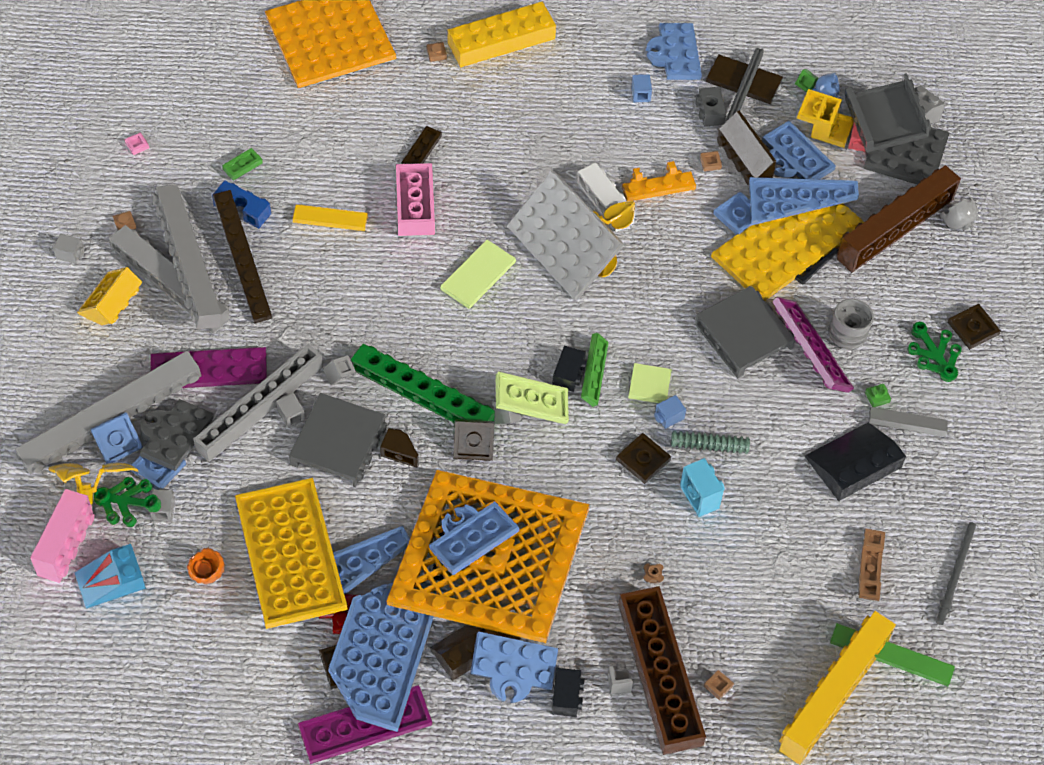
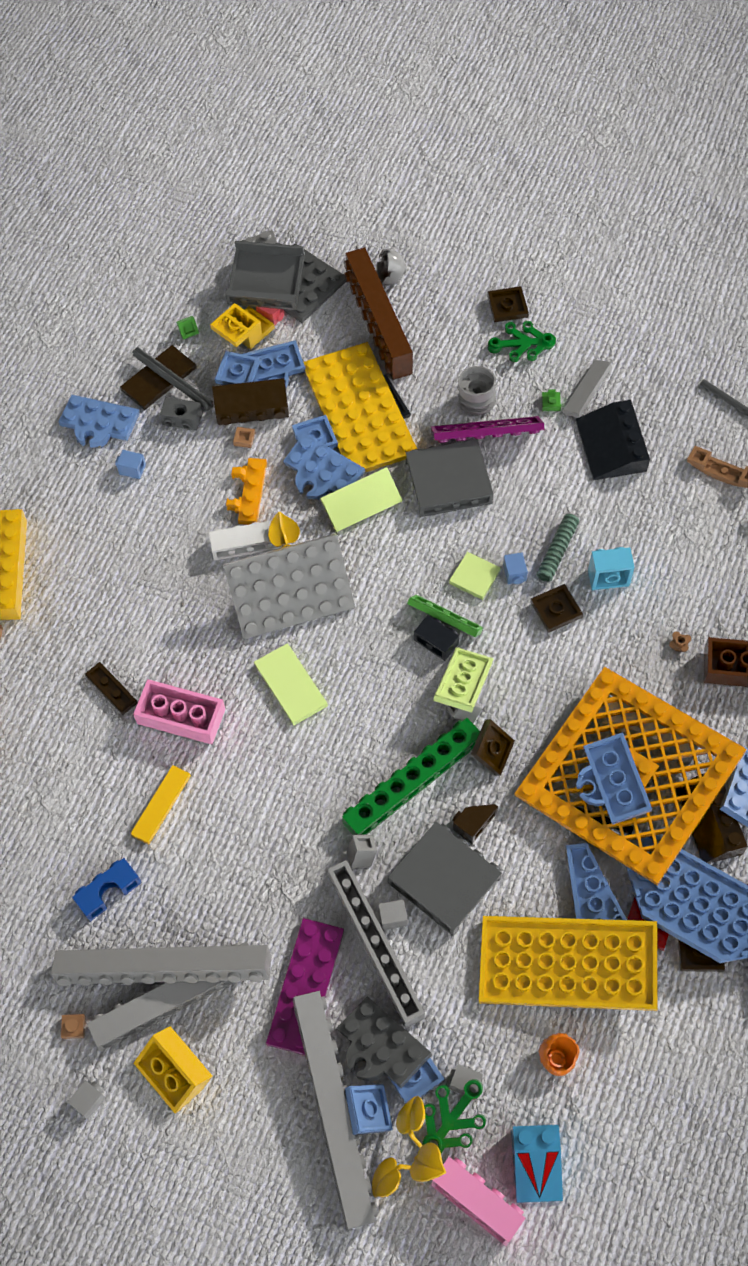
camera: 65 degrees left, 5 degrees up
dark brown plate [213,190,272,323] -> none
bright green plate [222,148,263,181] -> none
medium blue wing [749,177,859,226] -> none
medium blue cylinder [813,72,841,106] -> none
none -> medium blue plate [215,351,260,385]
none -> medium blue plate [283,433,365,500]
none -> yellowish green tile [320,467,402,532]

